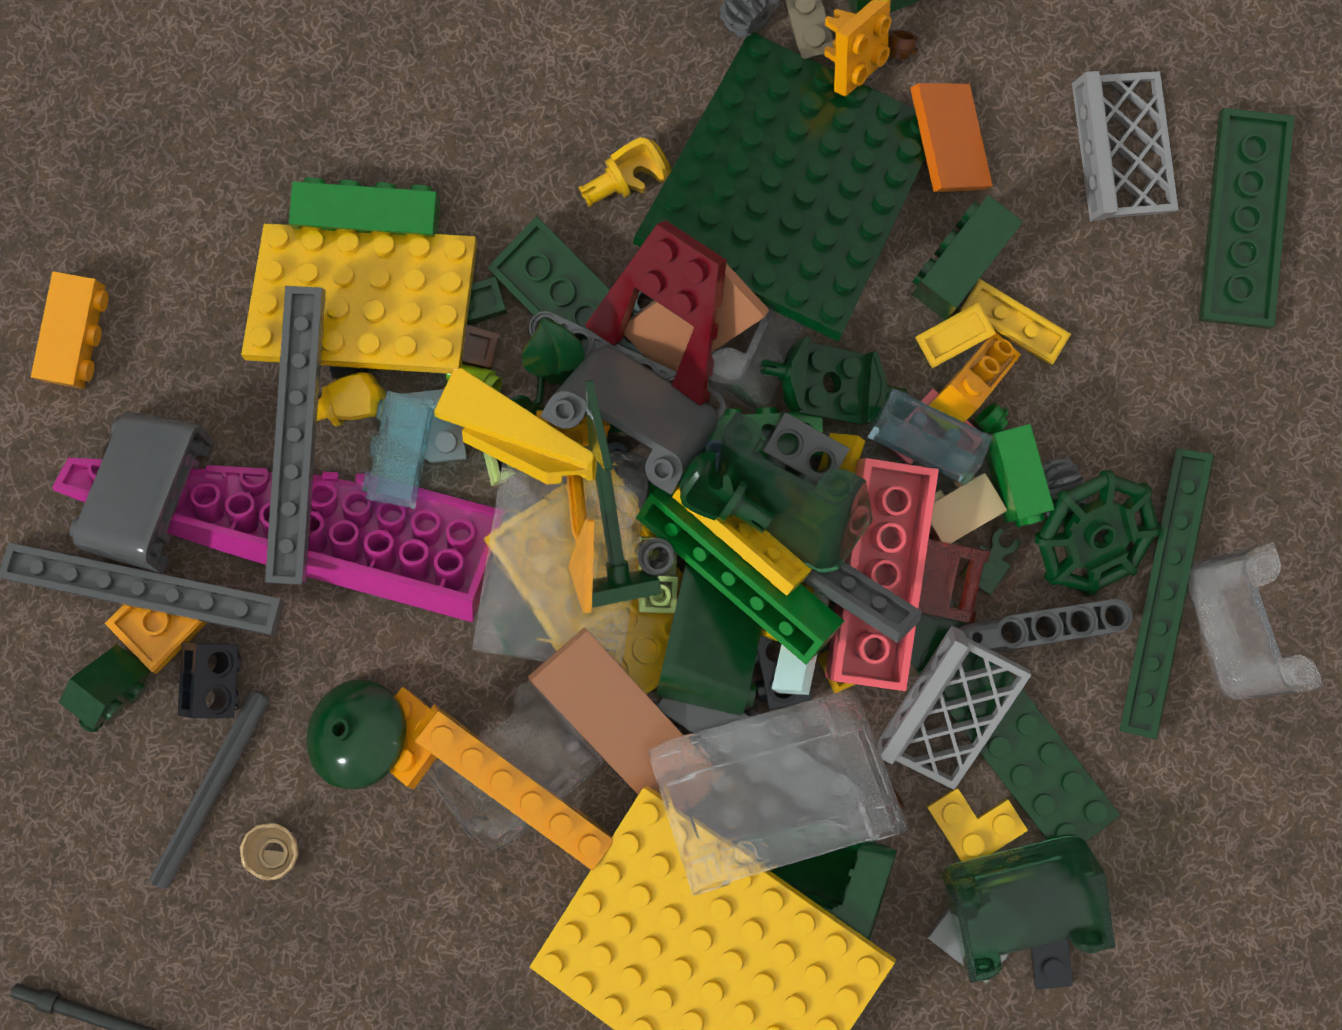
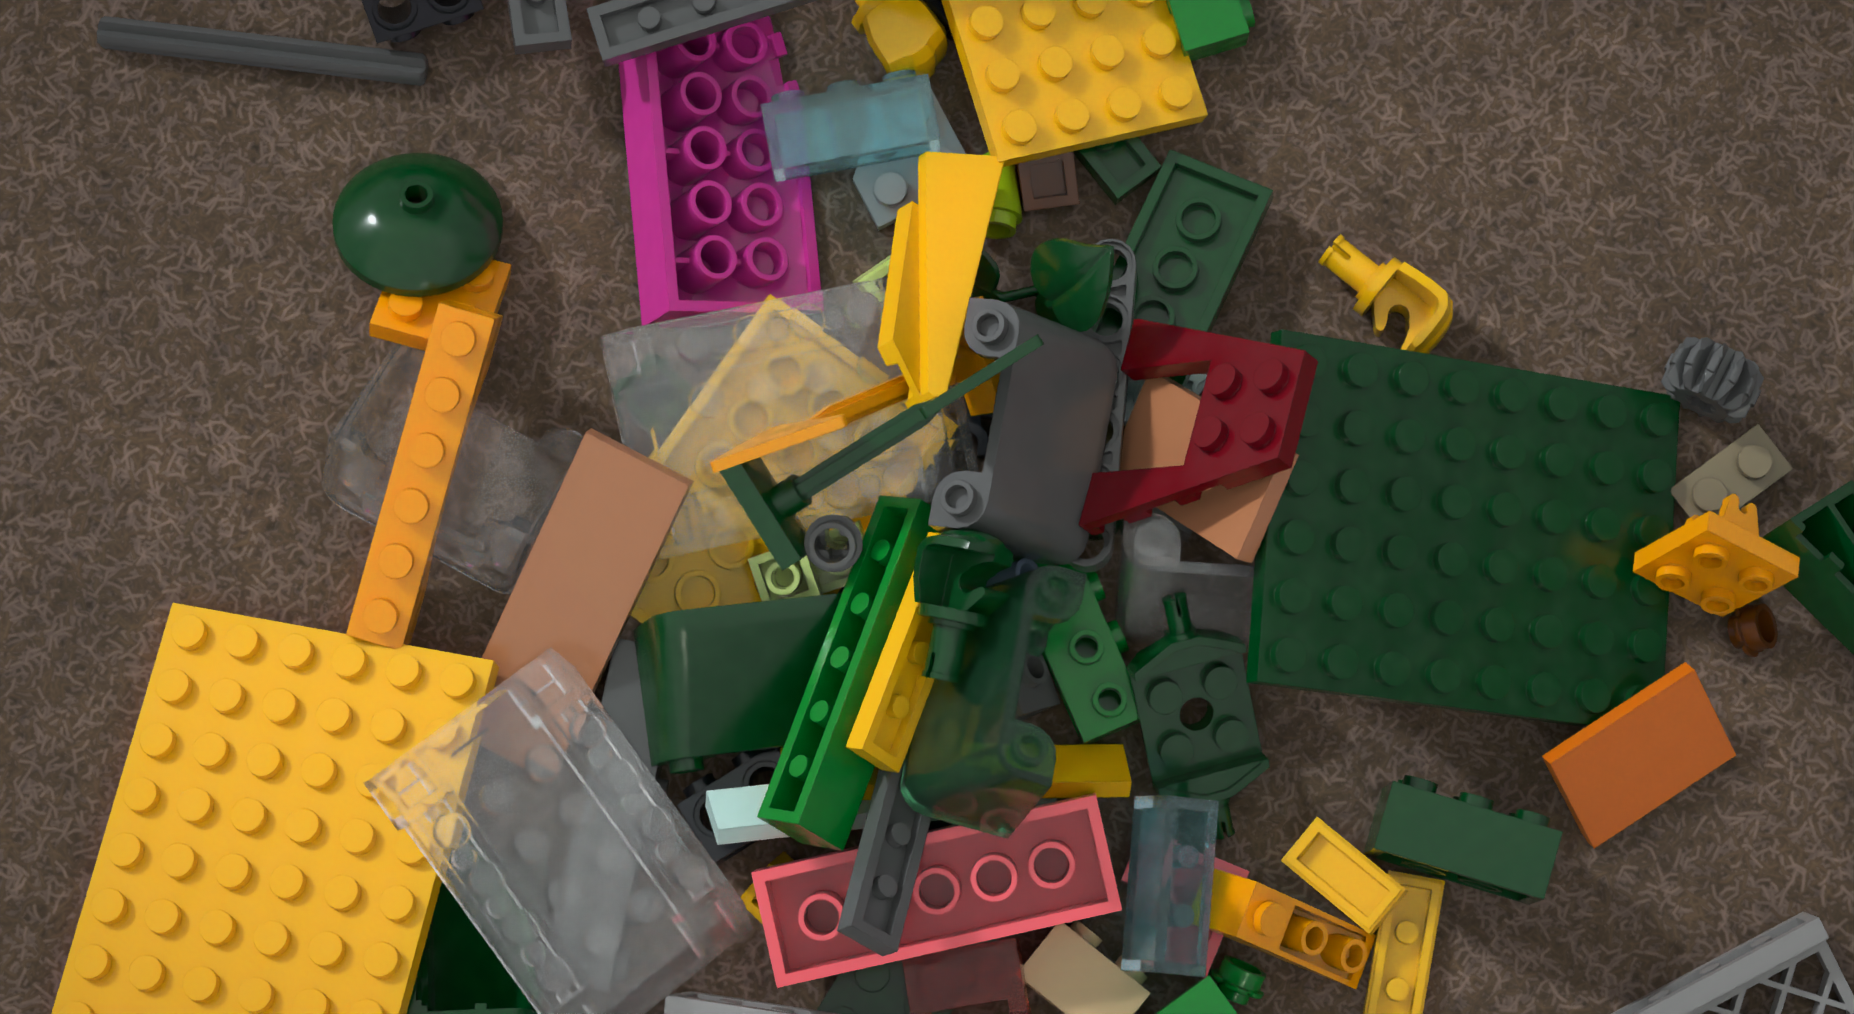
camera: 70 degrees right, 5 degrees down
tan hair [240,823,299,881] -> none
dark grey brick [761,411,850,489] -> none

